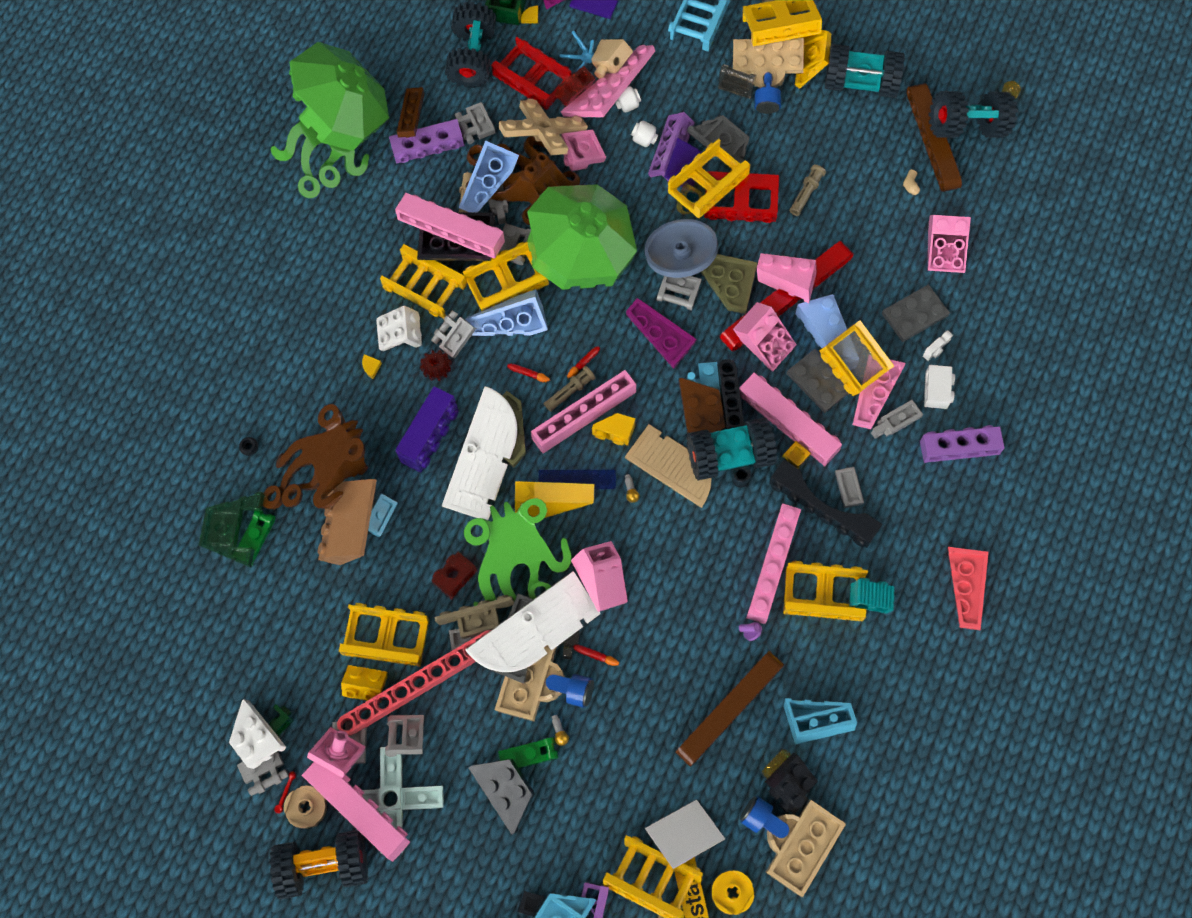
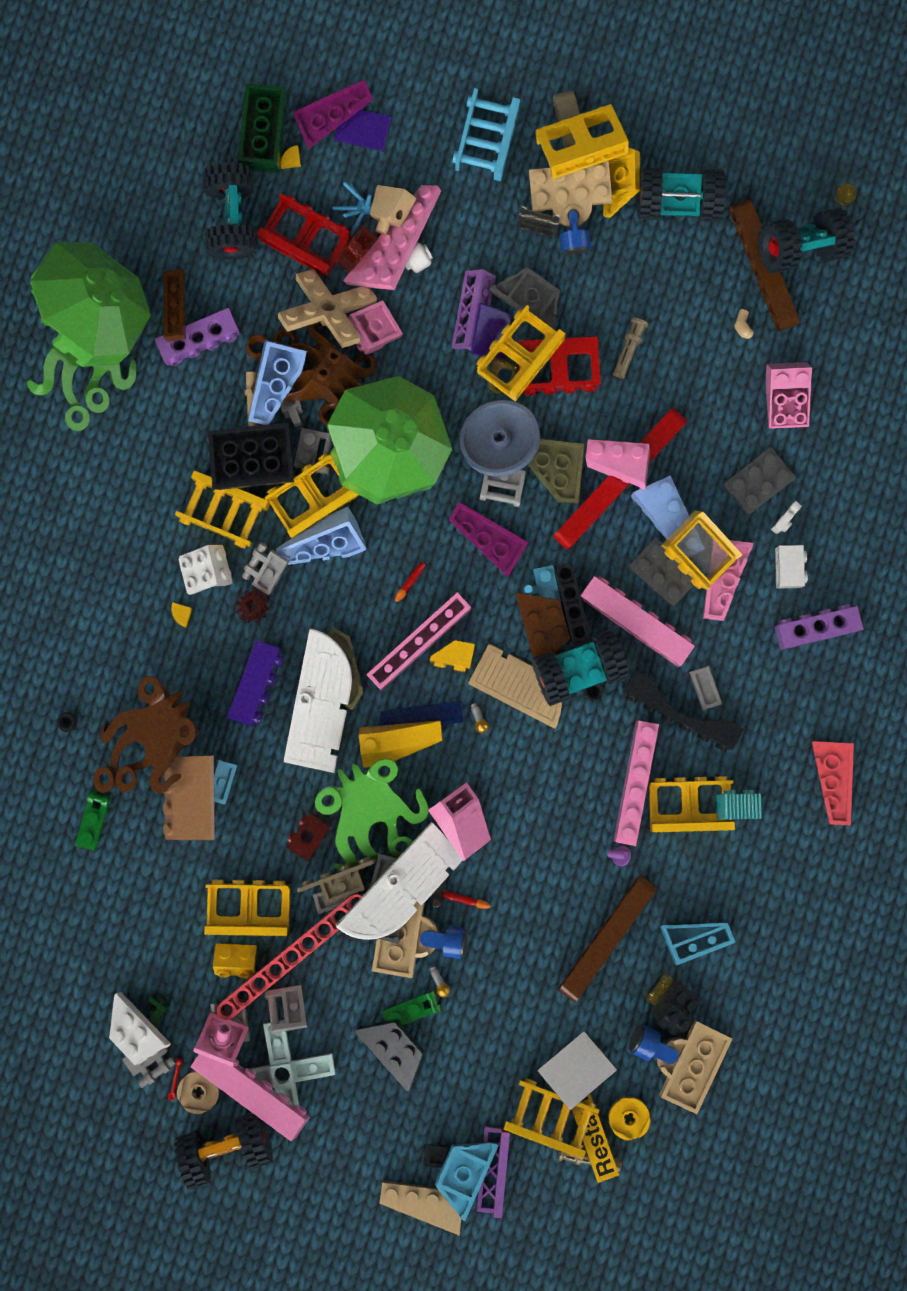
camera: 10 degrees left, 15 degrees up
clear green wing [199,492,265,567] -> none
bright pink brick [395,193,505,259] -> none
light grey plate [455,102,495,144] -> none
red piece [507,363,550,382] -> none
dark tan pin [543,366,596,412] -> none
white head [631,121,658,147] -> none
bright pink slope [733,302,797,371] -> none
yellow tile [783,441,811,468] -> none
light grey hinge [871,400,923,439] -> none

